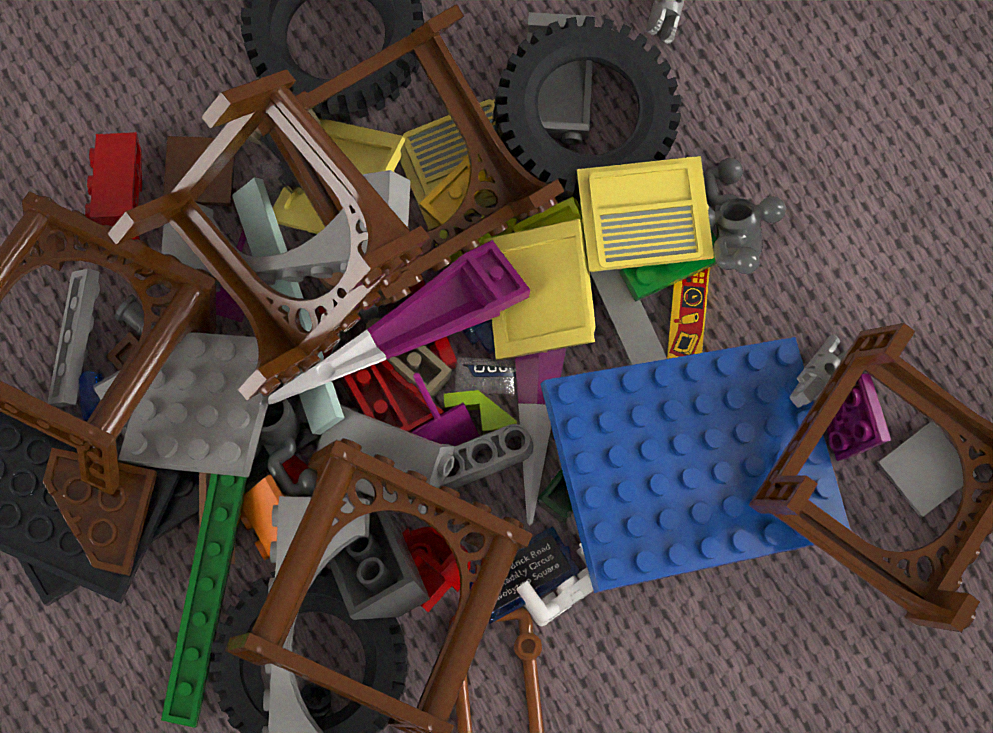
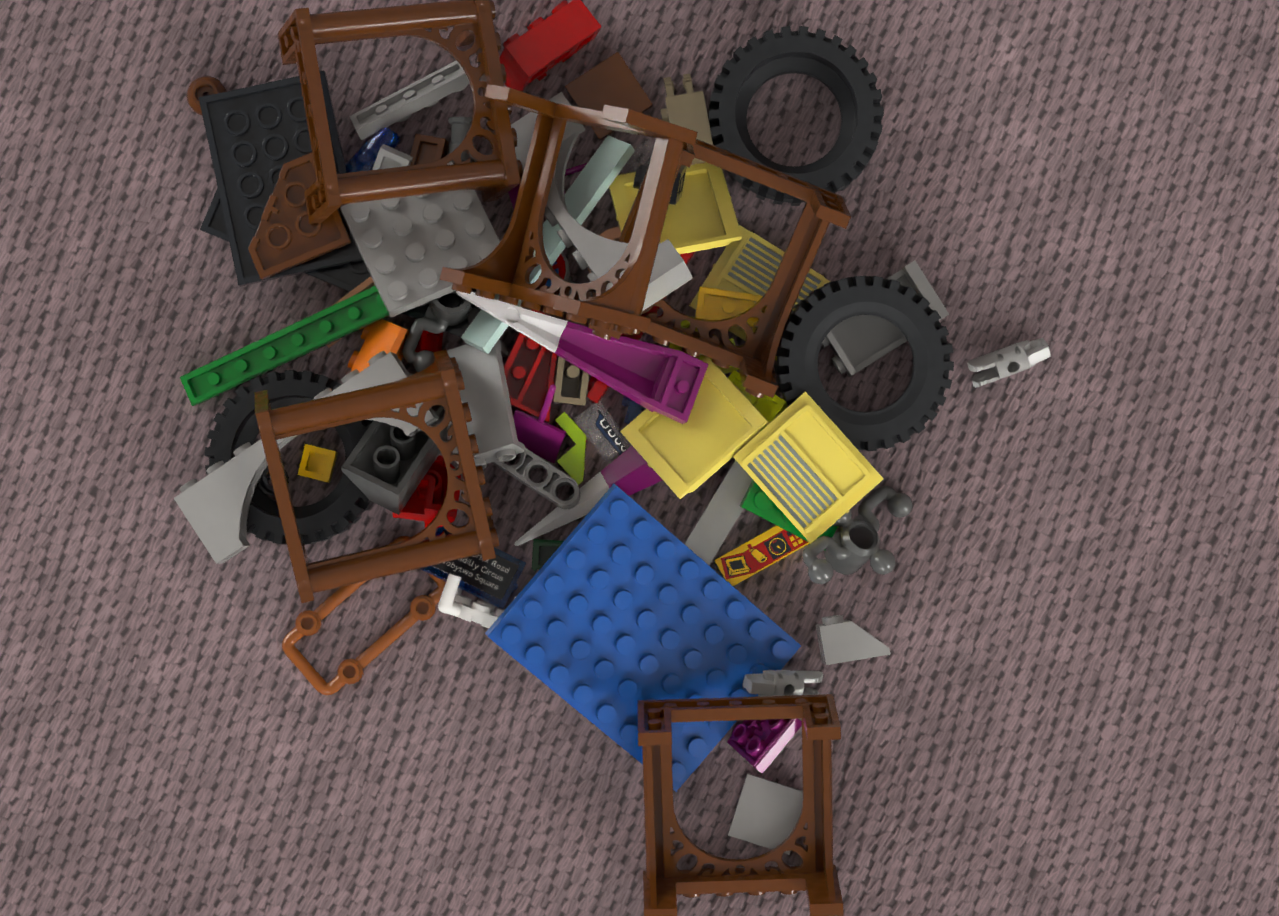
camera: 55 degrees right, 10 degrees up
none -> yellow plate [297,444,338,483]
none -> light grey slope [816,615,891,665]

